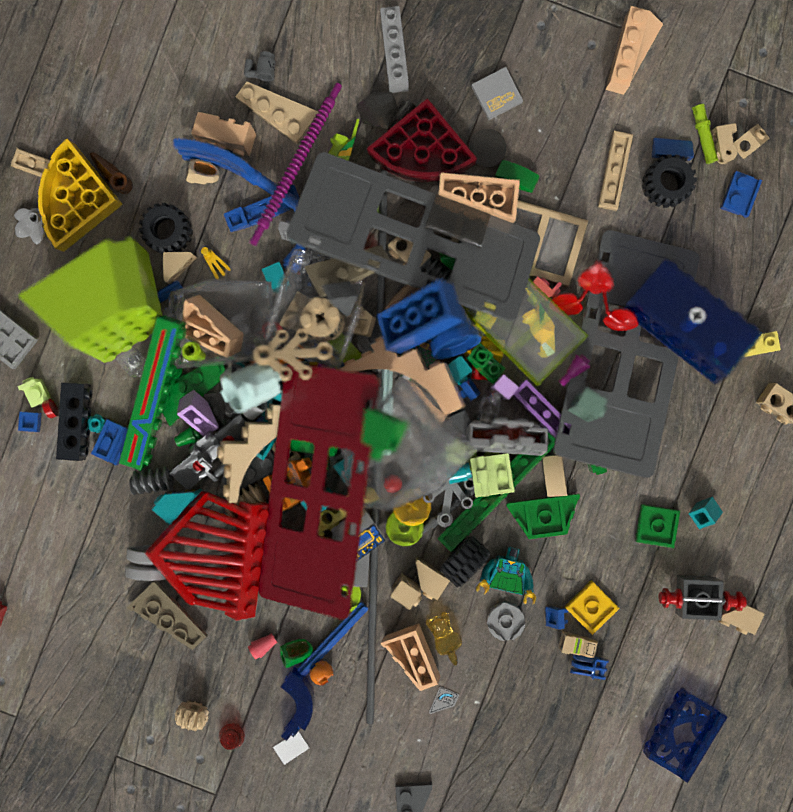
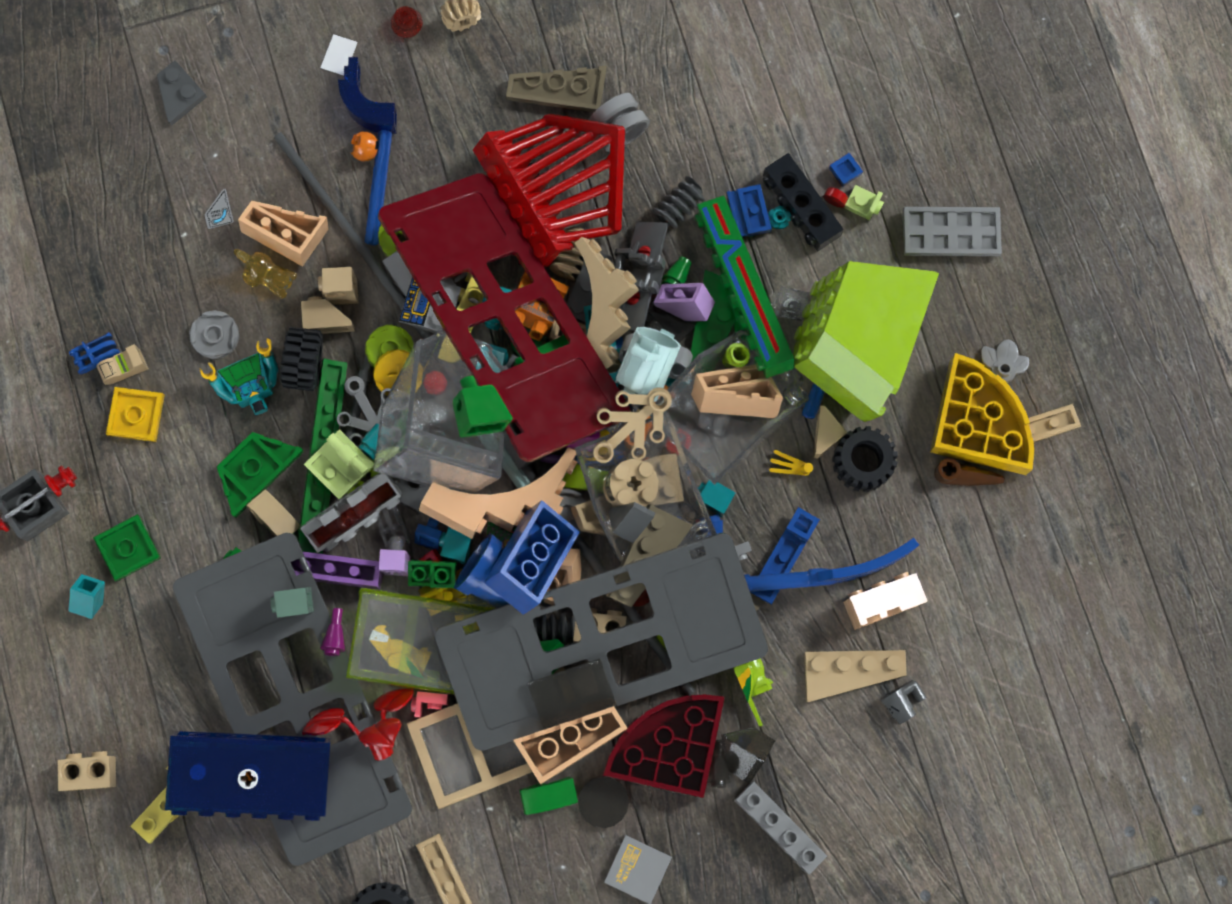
camera: 140 degrees right, 10 degrees down
teal slope [152,489,203,525] -> none
tan rock [186,159,219,184] -> none
coral cone [248,633,278,660] -> none
magenta hose [249,83,342,246] -> none
rock [279,639,313,668] -> none
blue tile [545,606,568,630] -> none

